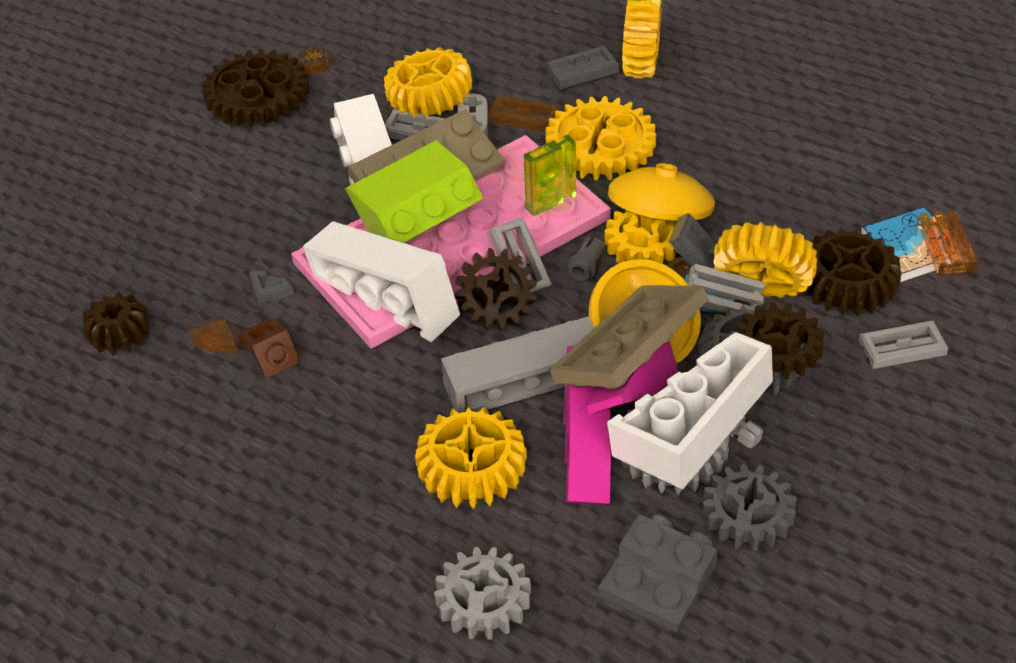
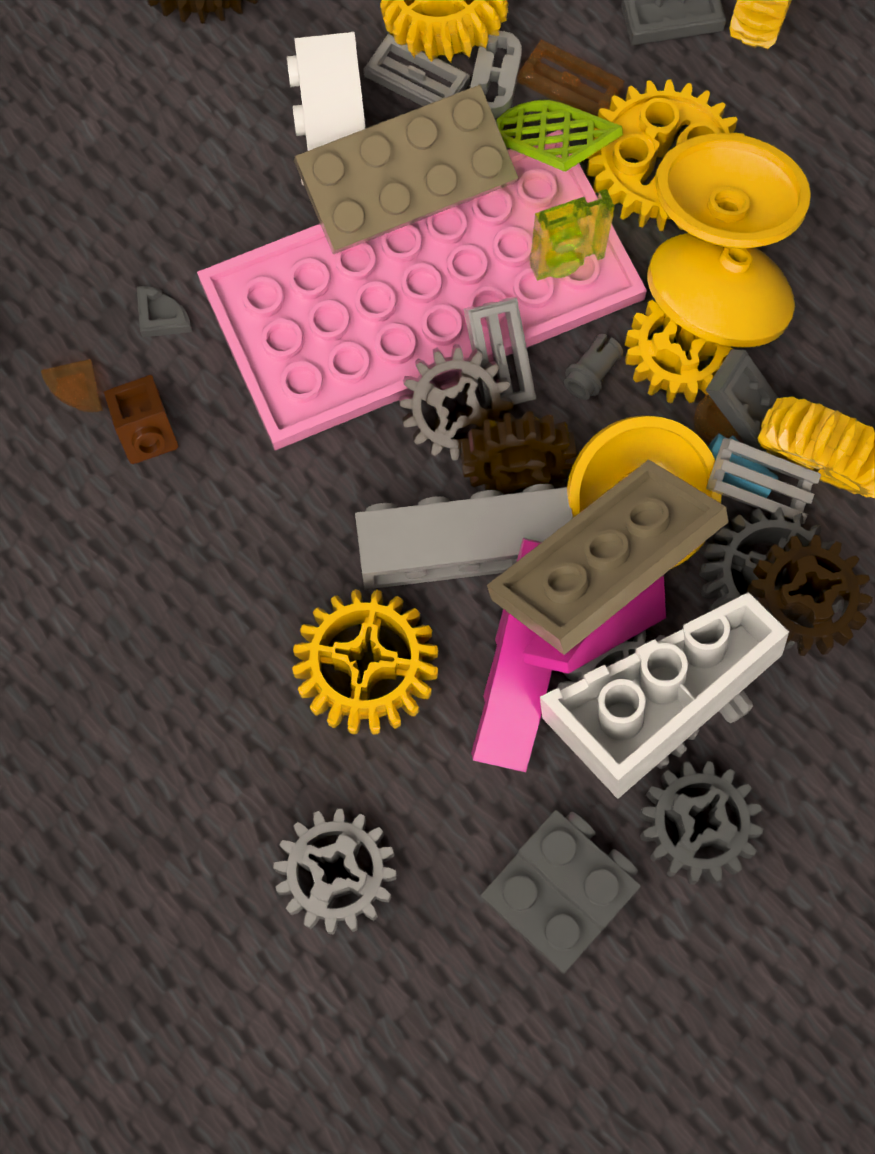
camera: 10 degrees right, 25 degrees up
white wedge [303,221,460,342] -> none
lime slope [345,140,484,243] -> none
none -> dark brown gear [461,411,577,495]
none -> lime window [496,100,623,172]
none -> yellow dish [656,133,811,249]

